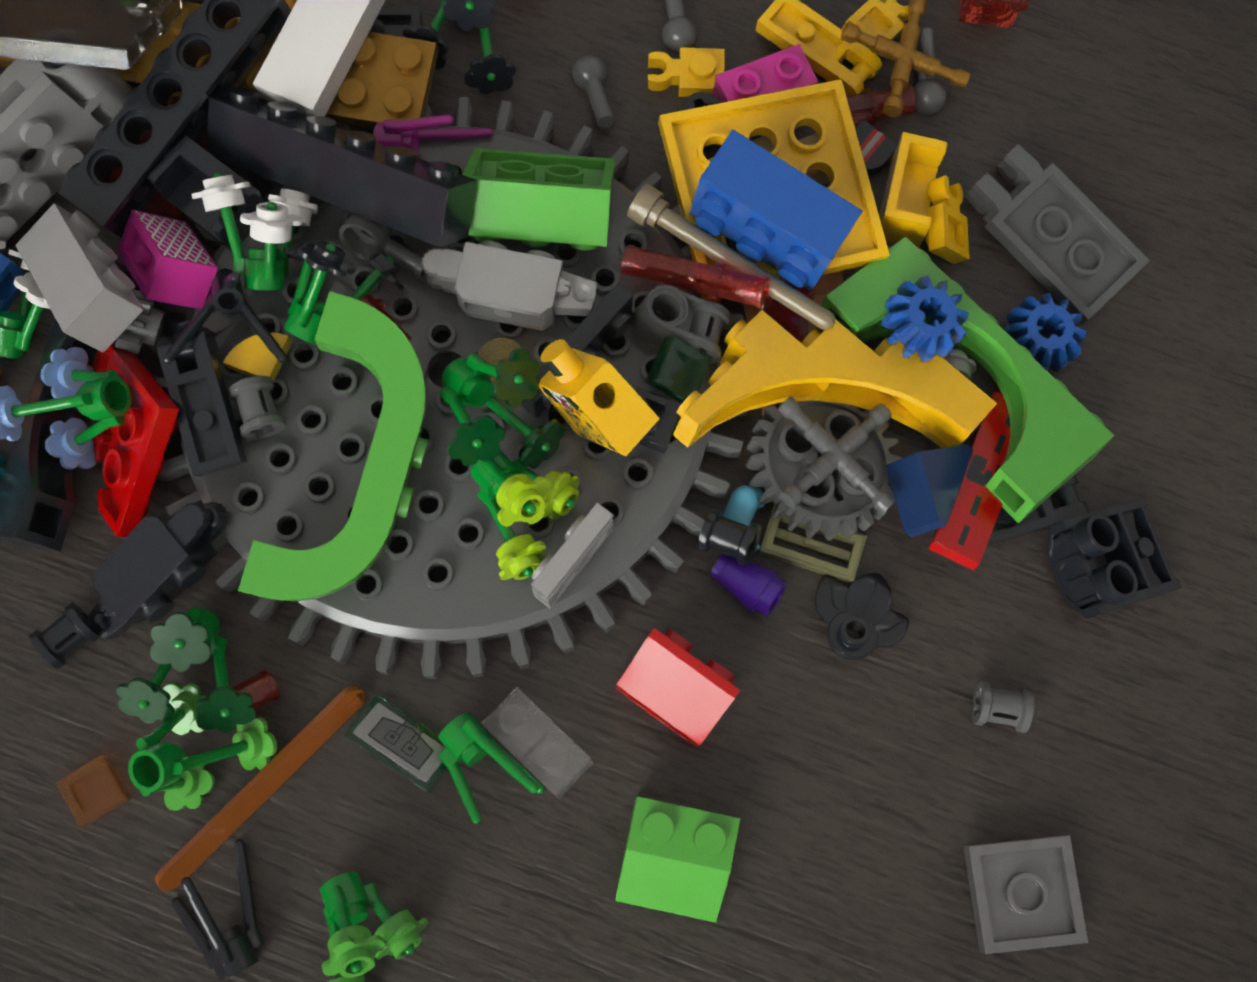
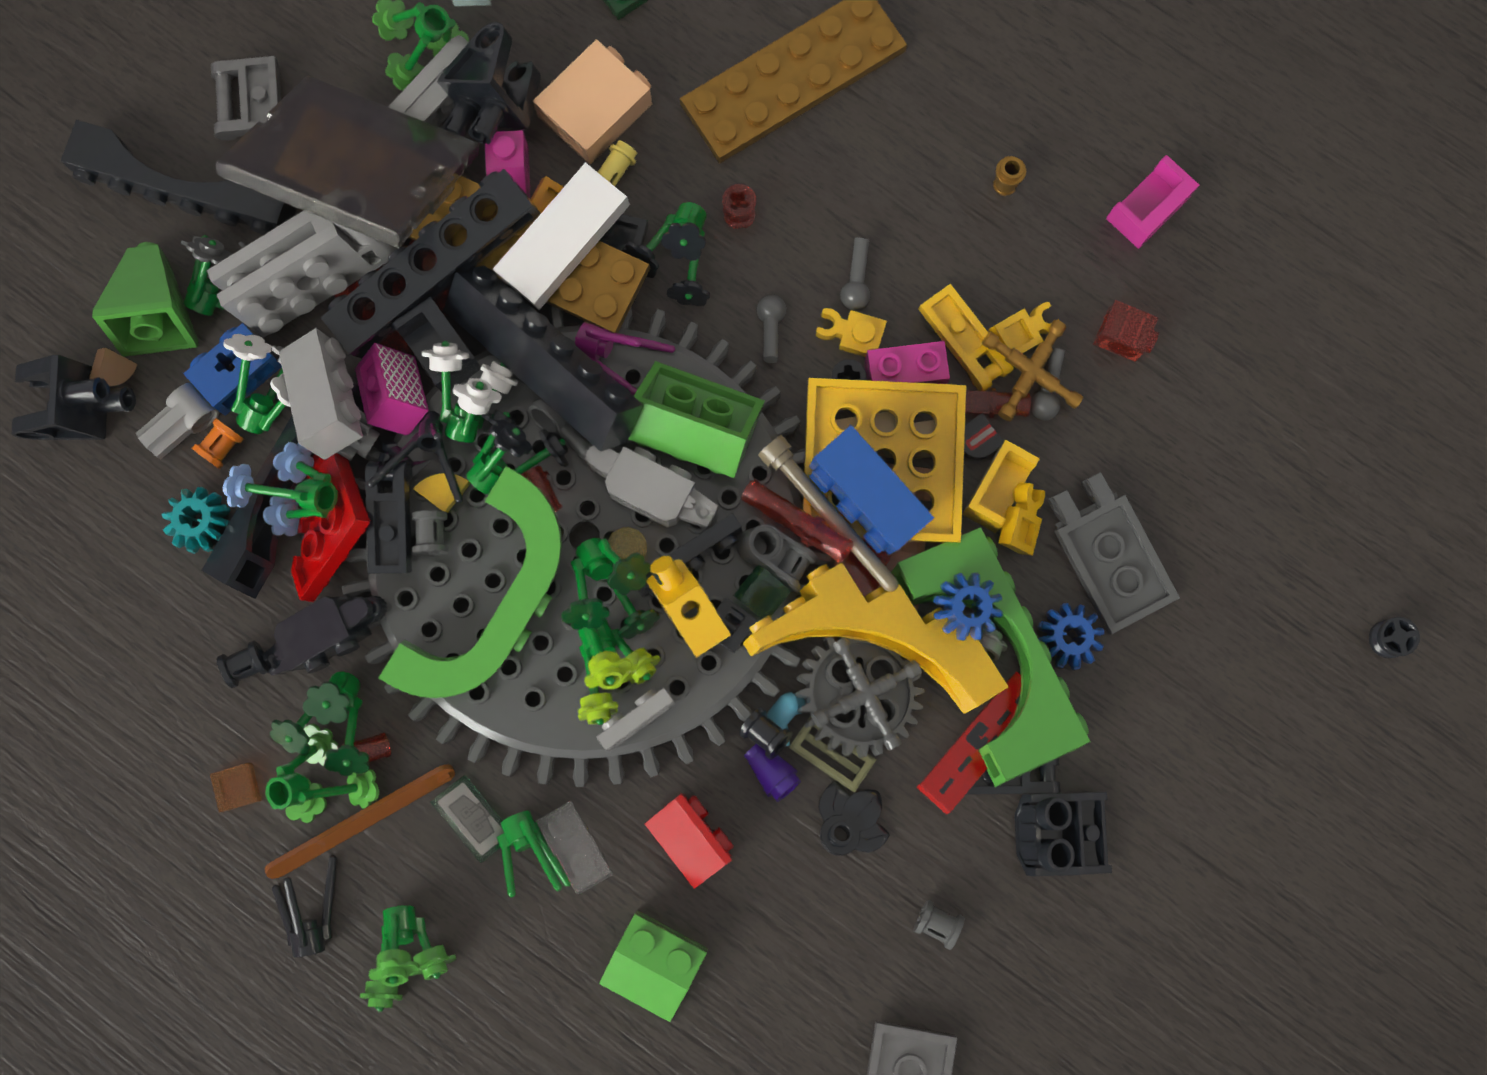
camera: 20 degrees right, 5 degrees up
dark blue slope [885,444,973,538] -> none

